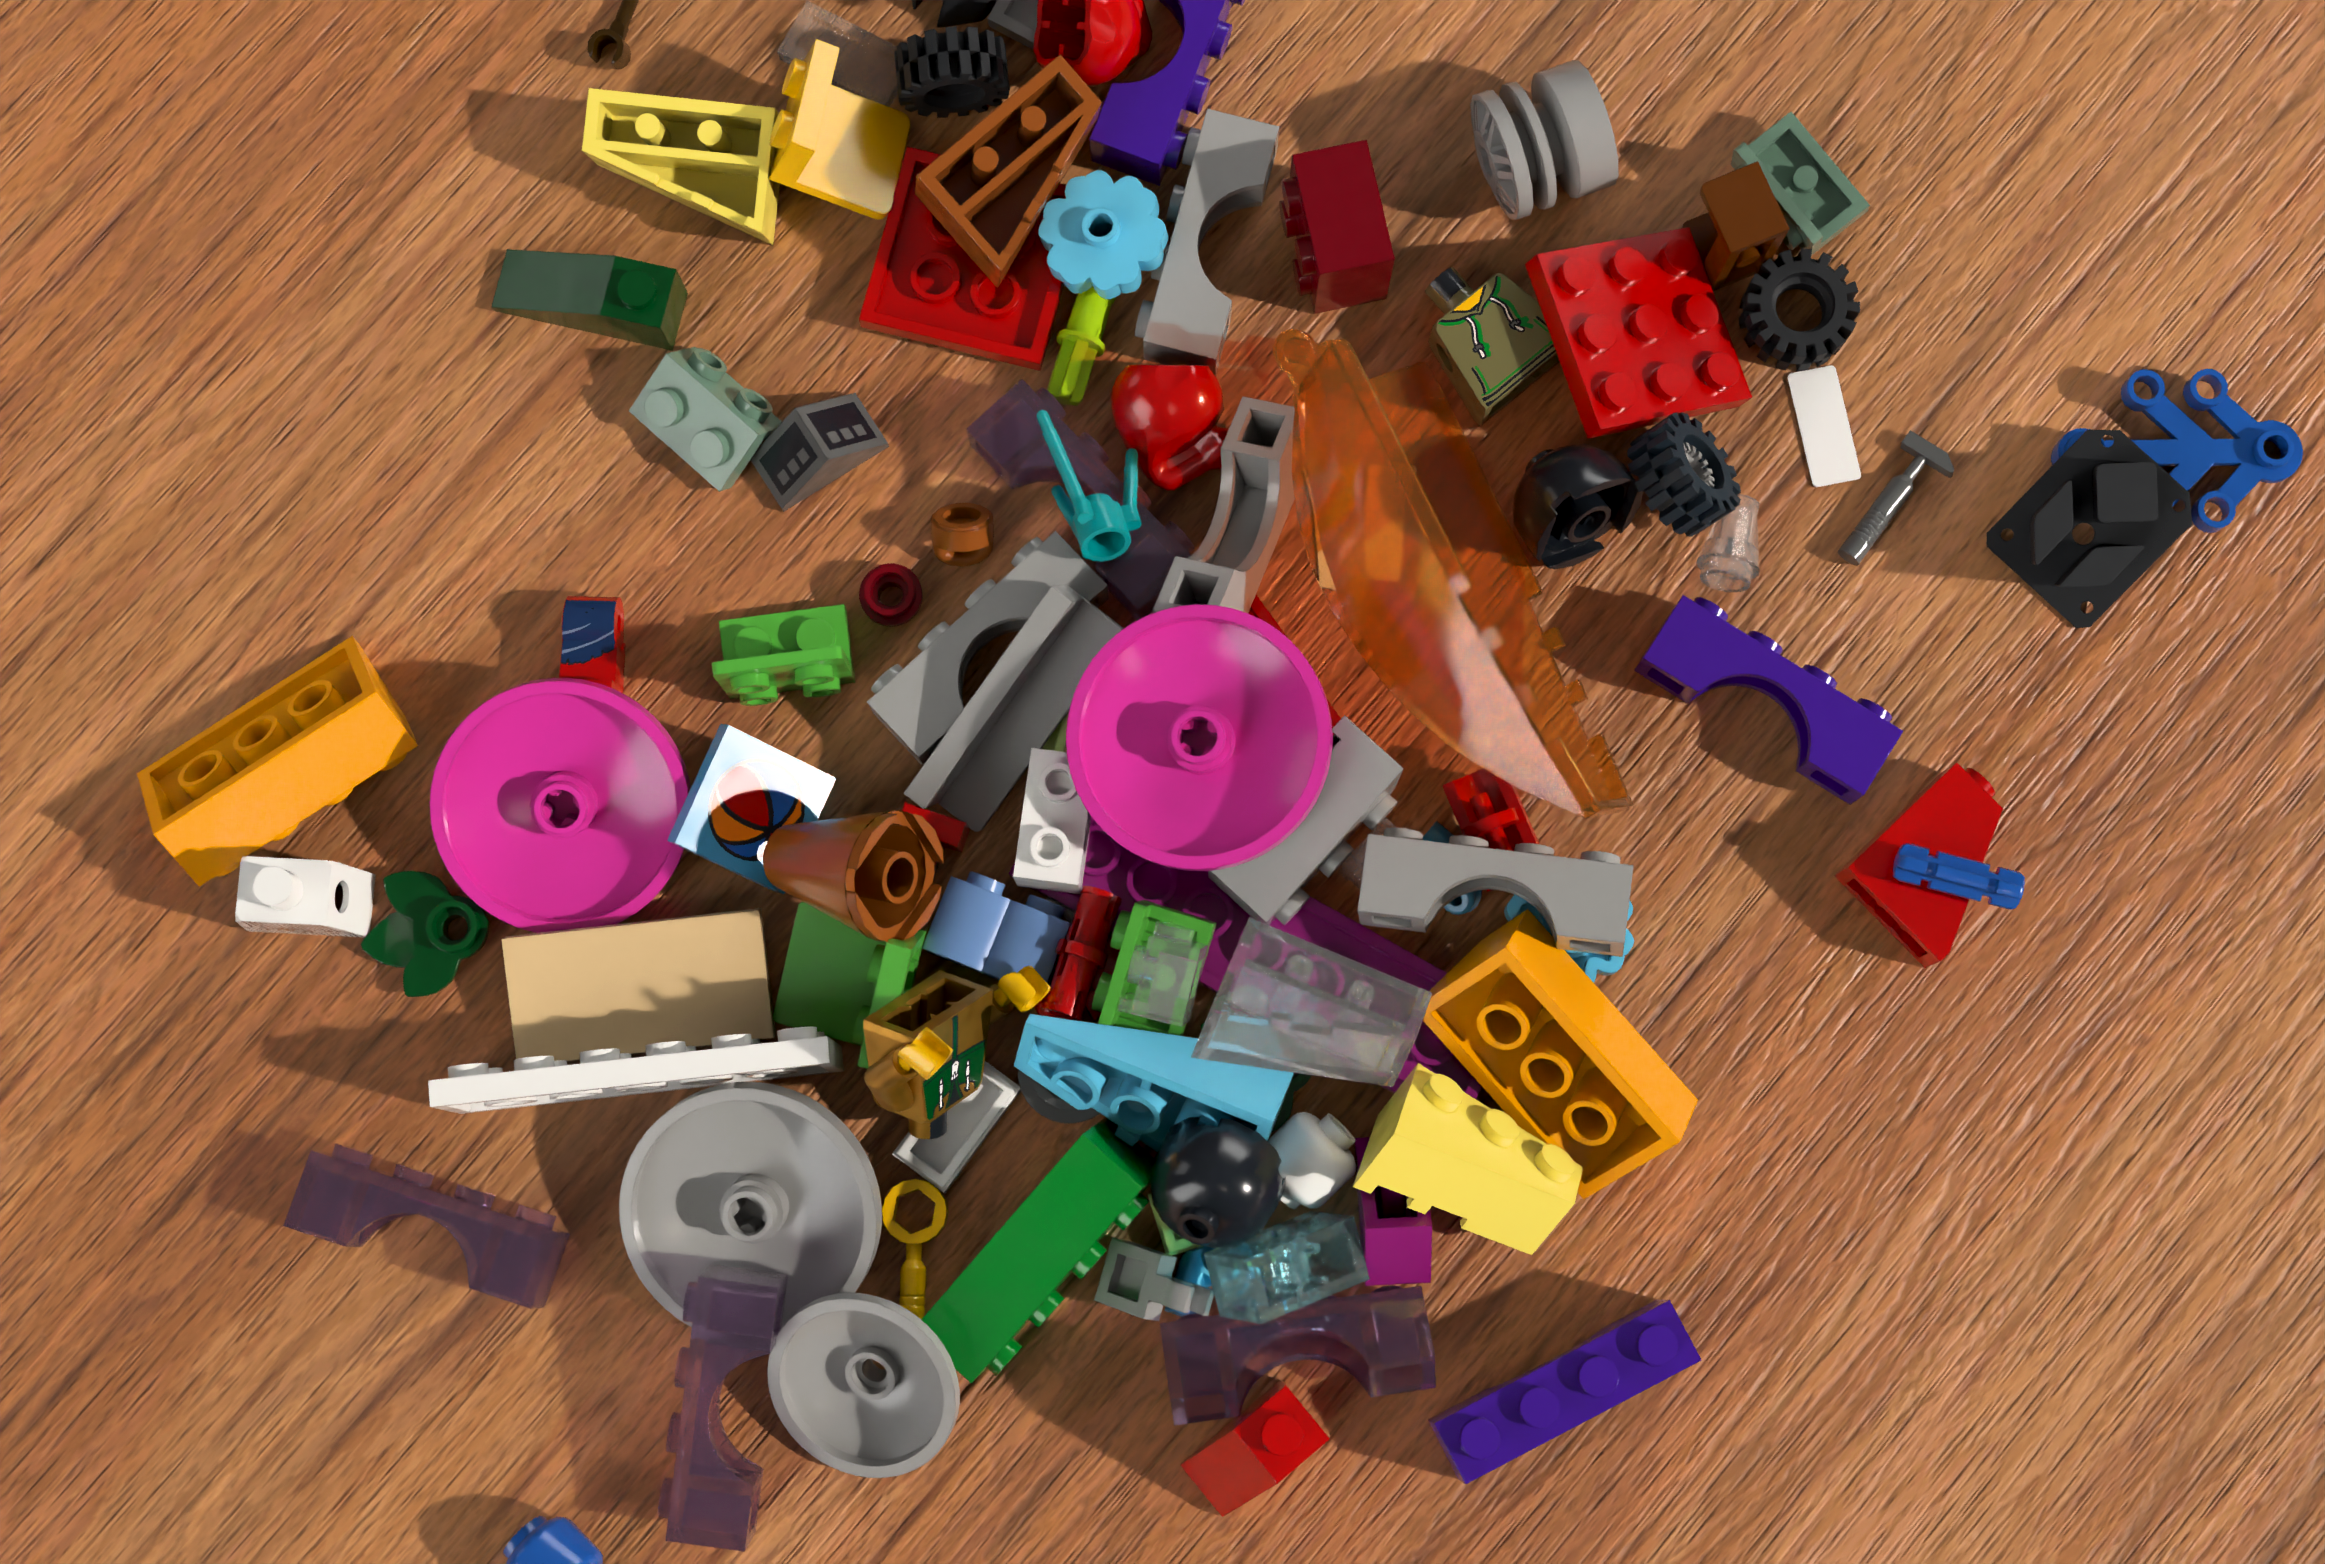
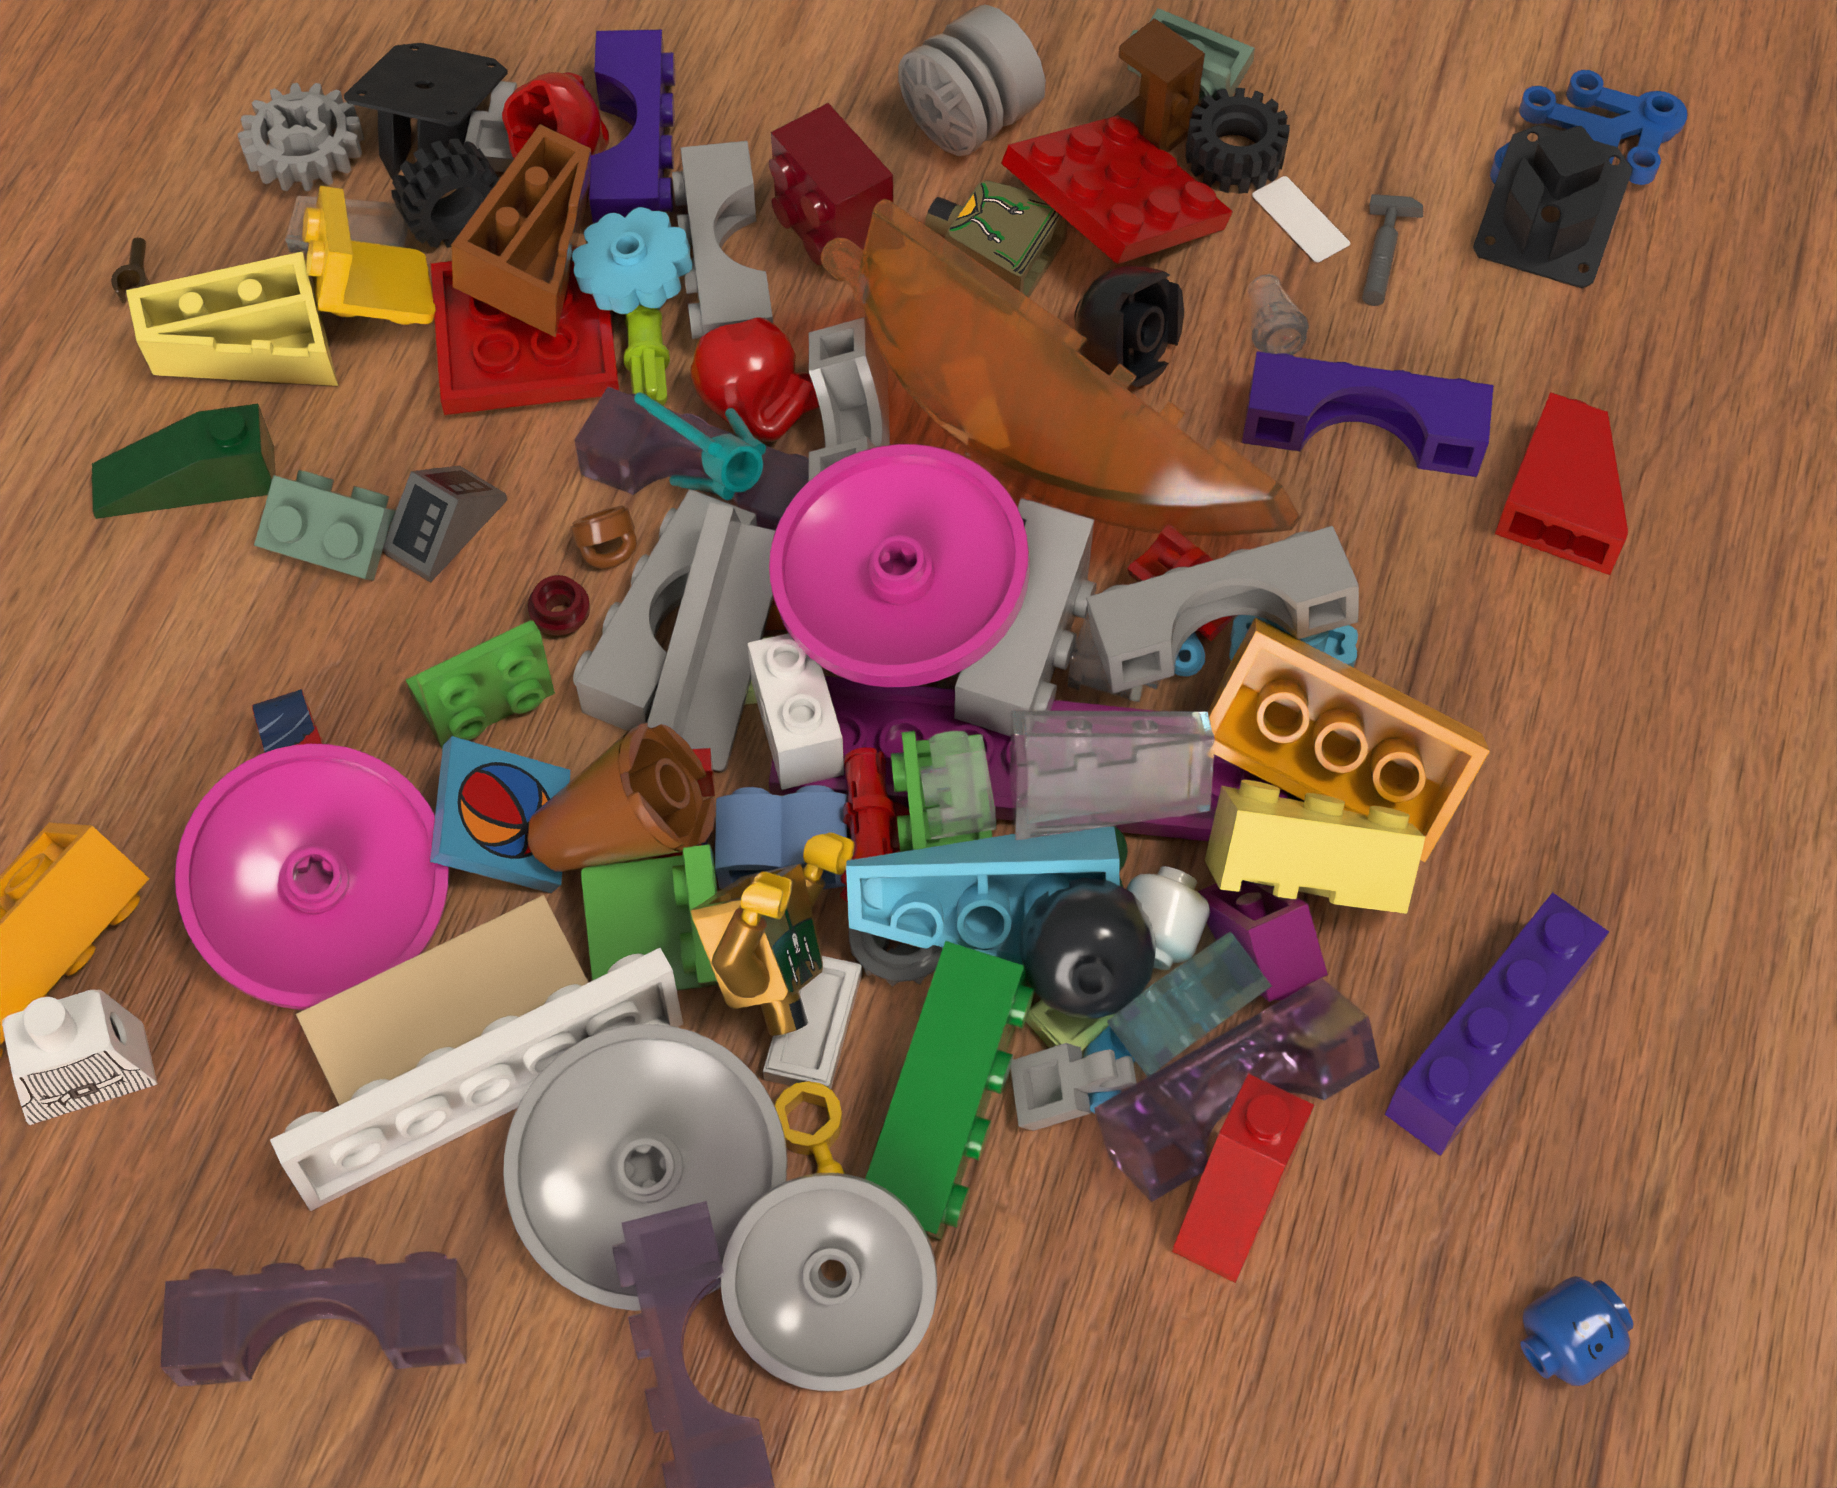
camera: 25 degrees left, 20 degrees down
dark green plate [361,871,489,997] -> none
black bush [1627,412,1741,537] -> none
blue axle [1893,843,2025,910] -> none

